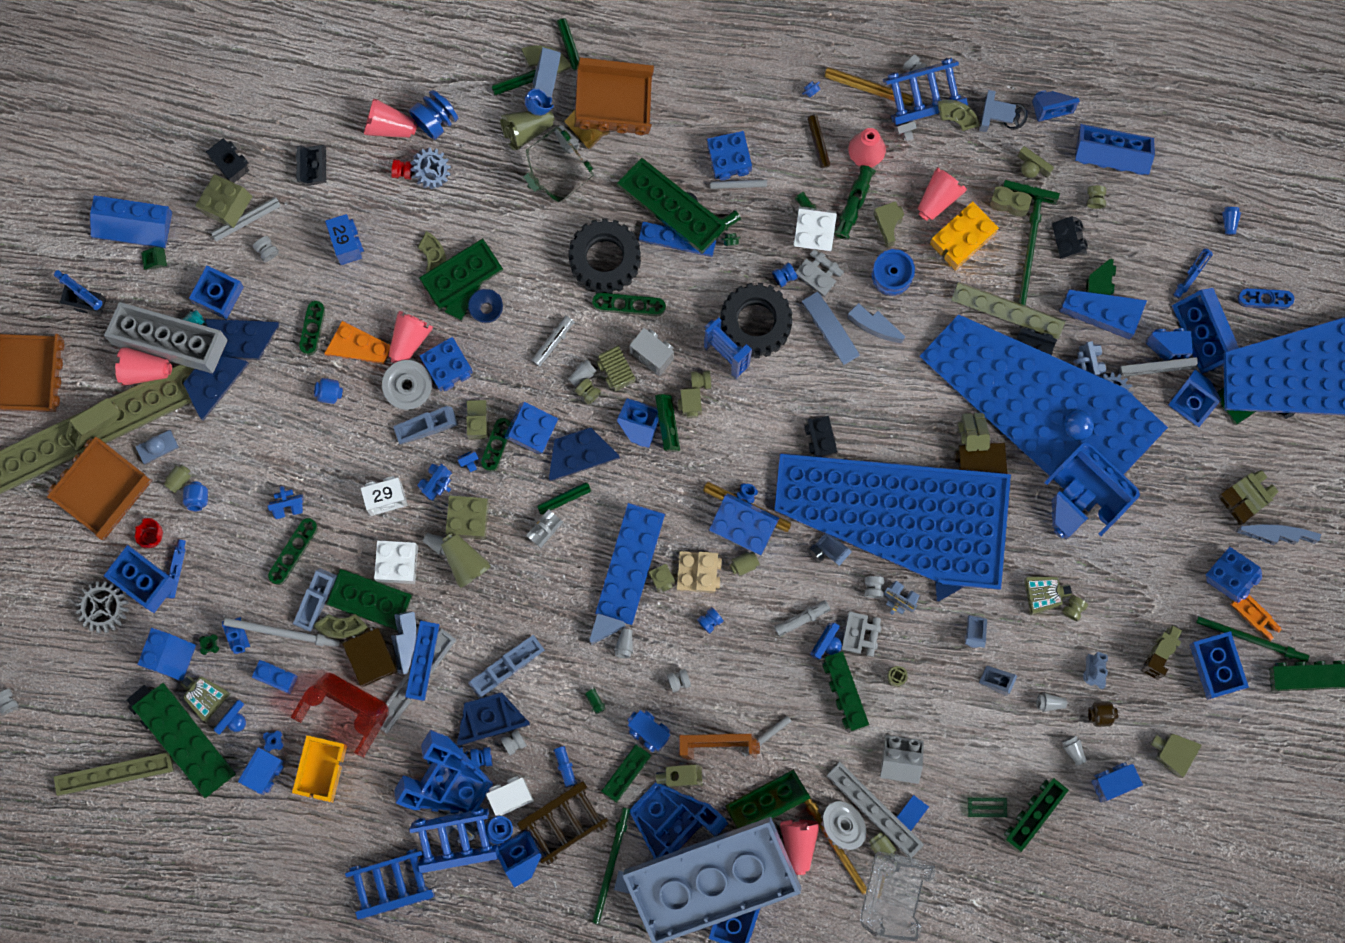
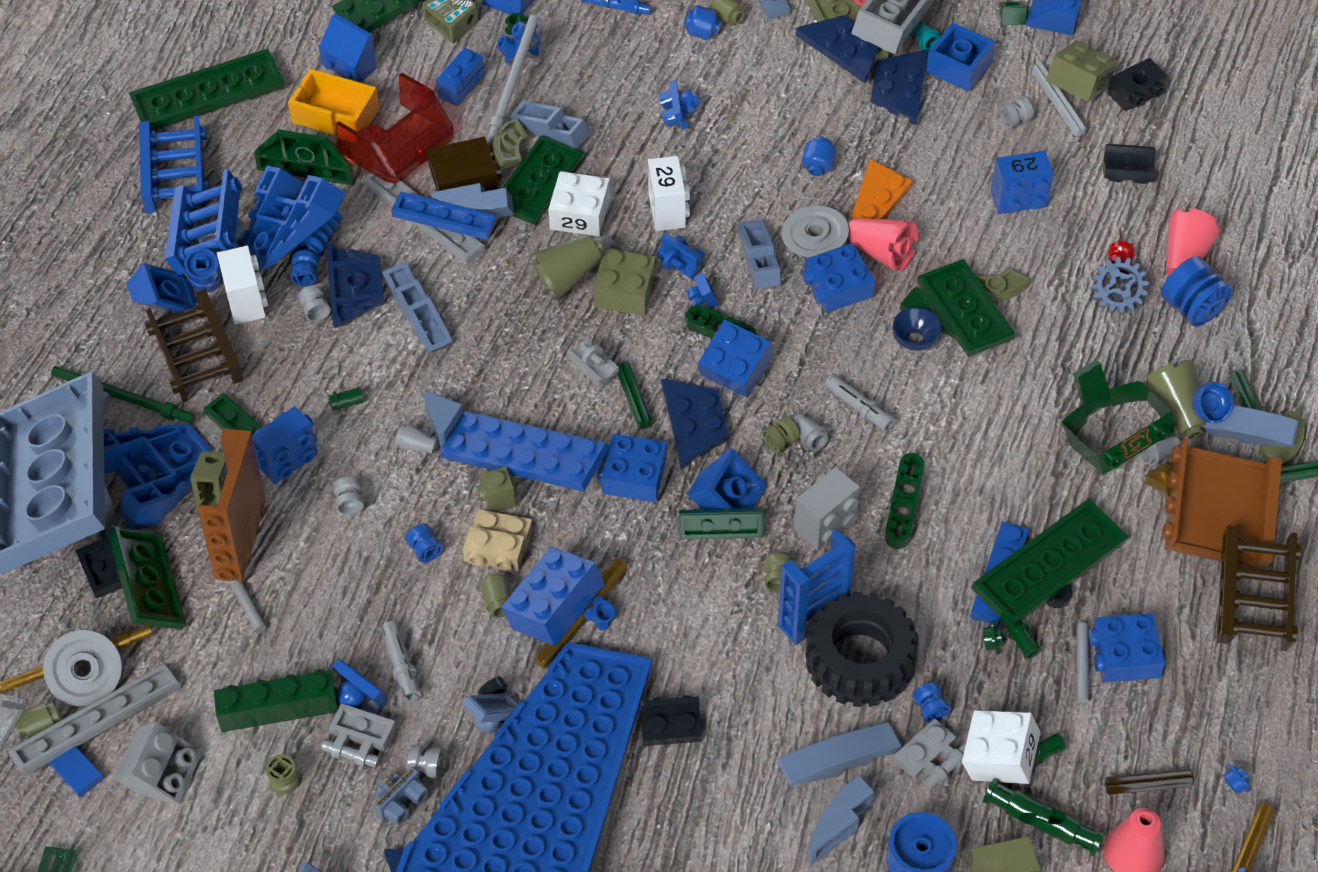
camera: 100 degrees right, 25 degrees down
blue tile [214,699,246,735] -> none
blue plate [263,731,284,752] -> none
dark green beam [268,518,318,585] -> none
dark green beam [299,301,325,356] -> none
olive arch [466,400,488,440] -> none
blue pin [553,746,577,788] -> none
black tyre [568,218,641,294] -> none
olive brick [597,345,636,392] -> none
olive brick [678,388,702,418] -> none
coral cone [780,819,819,875] -> none
none -> dark green plate [129,48,285,130]
none -> dark green wedge [254,129,354,186]
none -> blue brick [597,434,667,502]
none -> dark brown fence [1216,525,1301,651]

